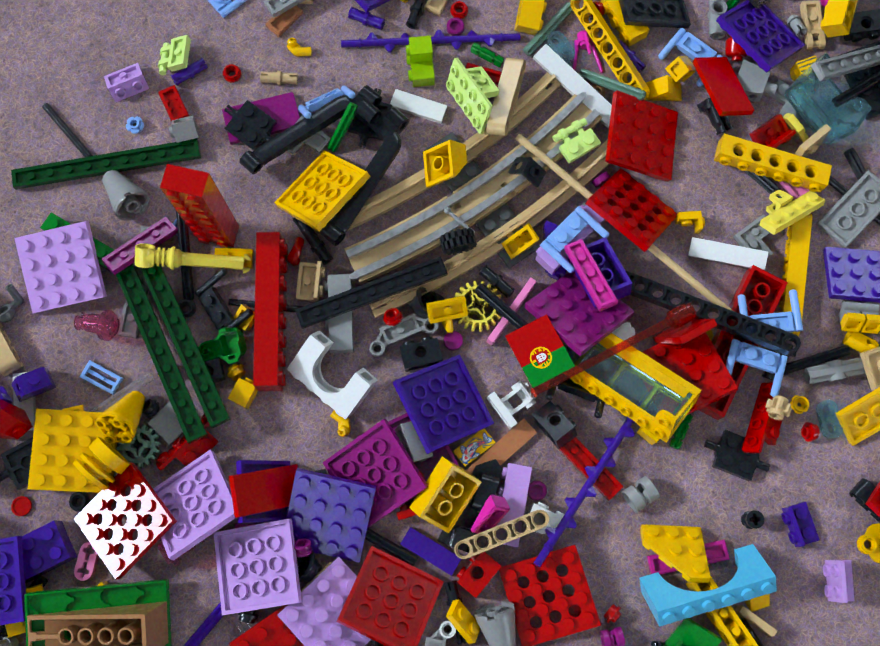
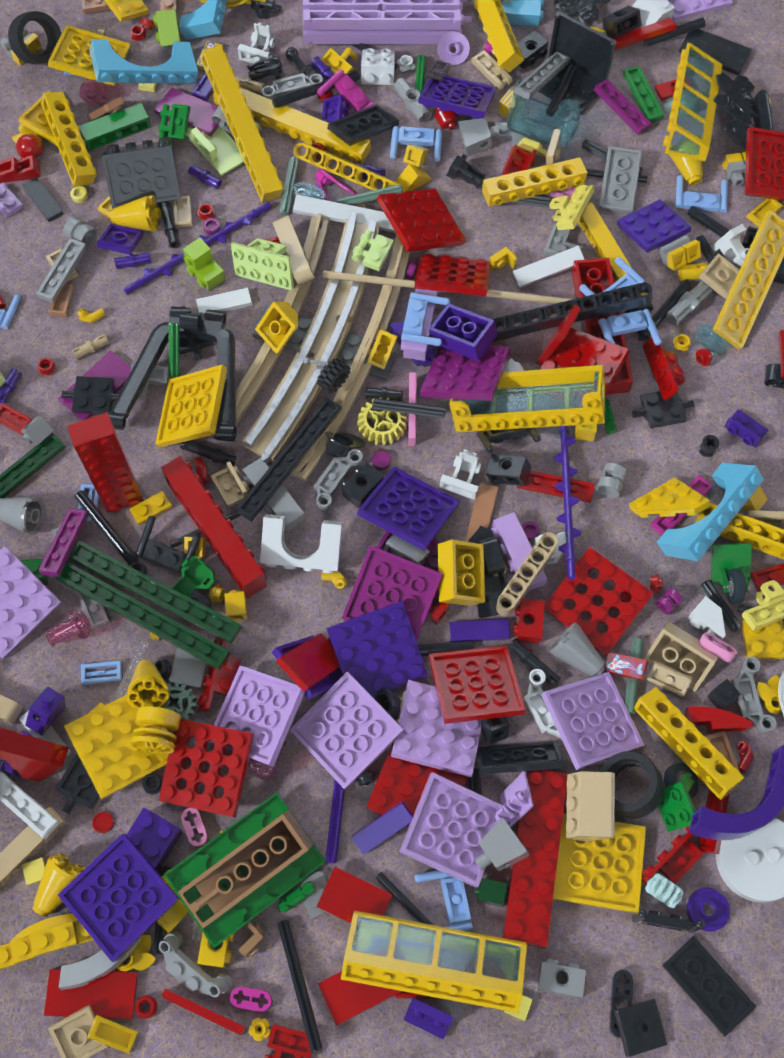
camera: 30 degrees left, 10 degrees down
light yellow piece [135,244,251,273] -> none
magenta bush [294,538,312,557] -> none
light blue plate [298,85,356,119] -> none
red plate [383,308,403,326] -> none
yellow plate [426,296,468,333] -> none
yellow plate [446,599,481,644] -> none
tile [453,428,496,467] -> none
green axle [471,43,504,67] -> none
dark pink slope [471,494,510,534] -> none
flag [505,303,697,398] -> none
black bracket [508,157,546,187] -> none
dark pink tile [564,239,618,312] -> none
red tile [692,57,755,116] -> none
tan gear [765,395,792,420] -> none
light grey pin [787,15,807,37] -> none

